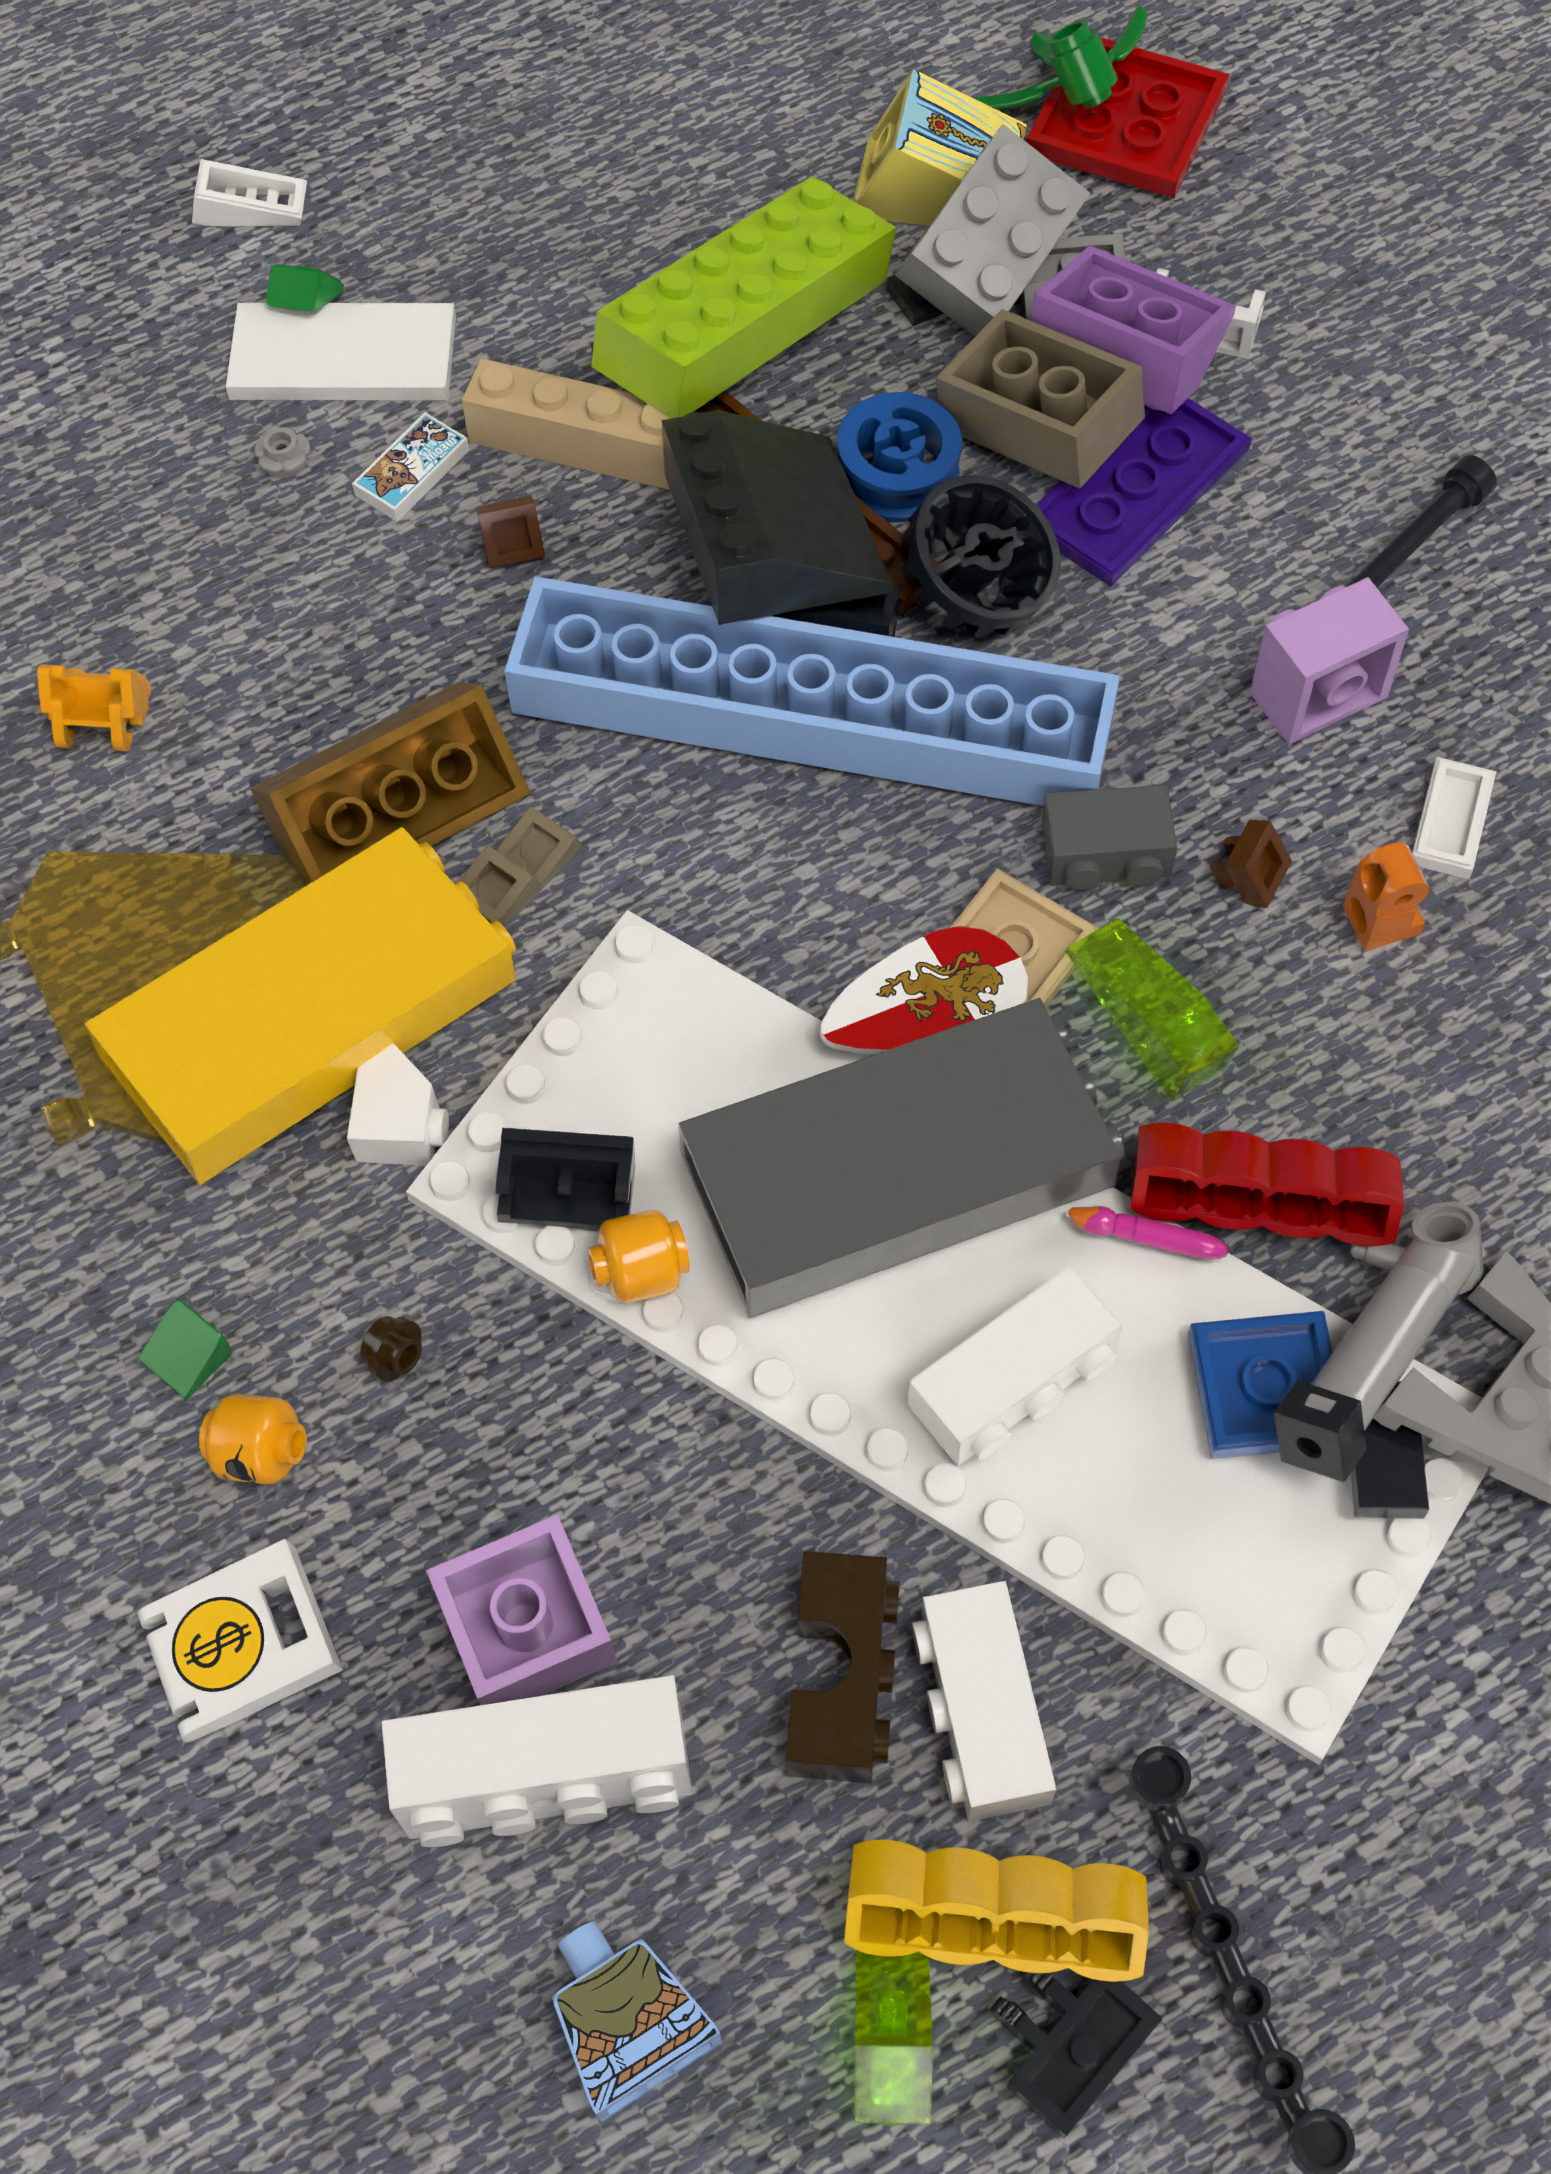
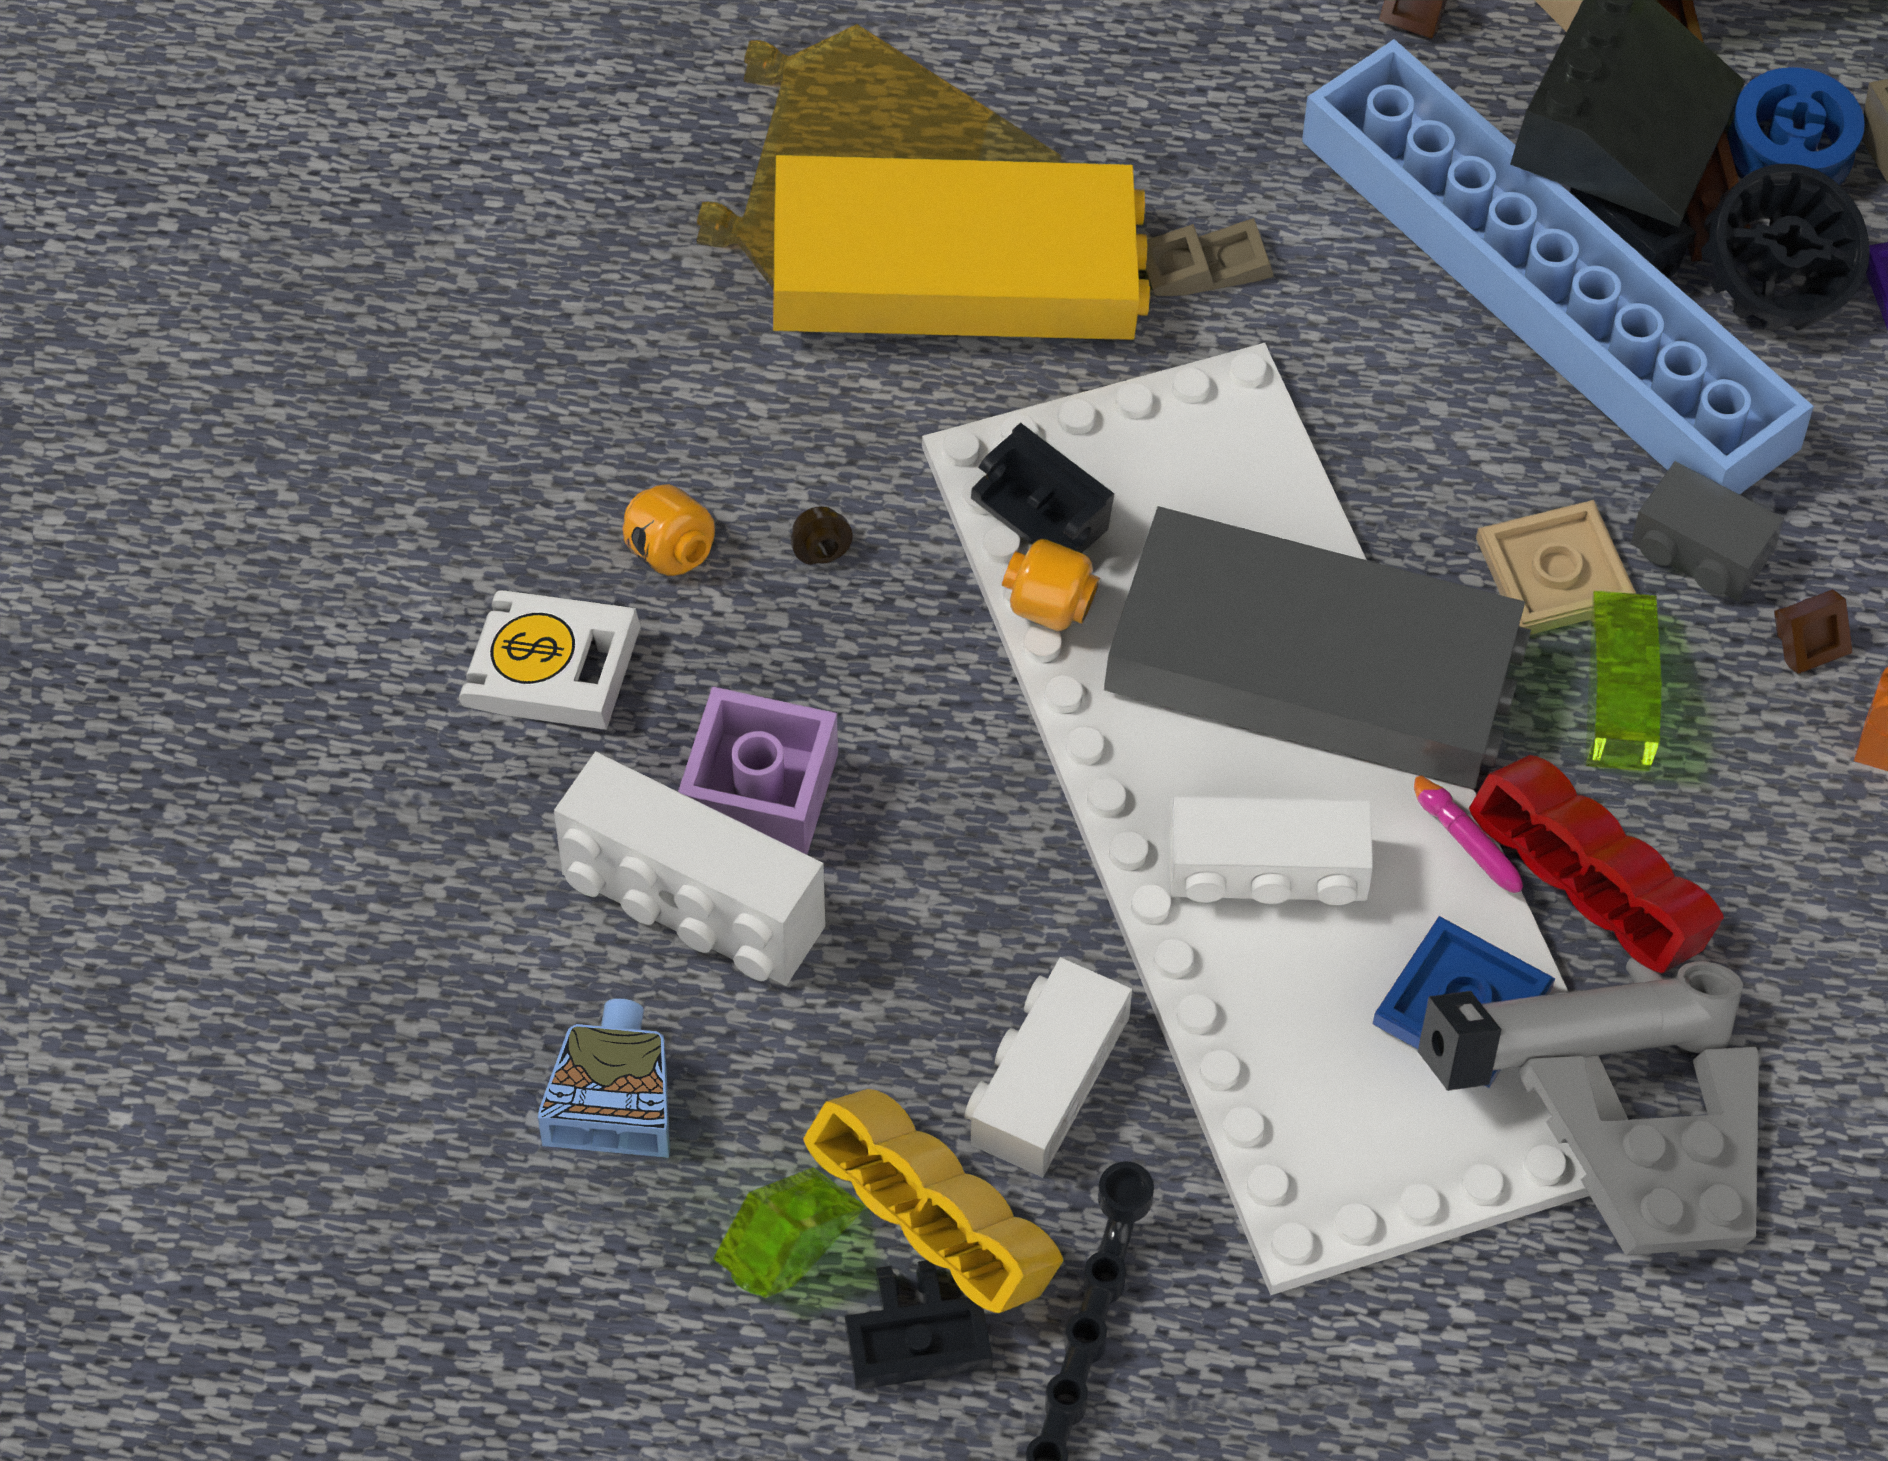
camera: 35 degrees right, 5 degrees down
green slope [138,1298,233,1401] -> none
pearl gold slope [250,681,531,885] -> none
white slope [347,1043,449,1166] -> none
dark brown arch [786,1551,900,1783] -> none
shield [820,926,1028,1054] -> none
black tile [1351,1381,1429,1519] -> none

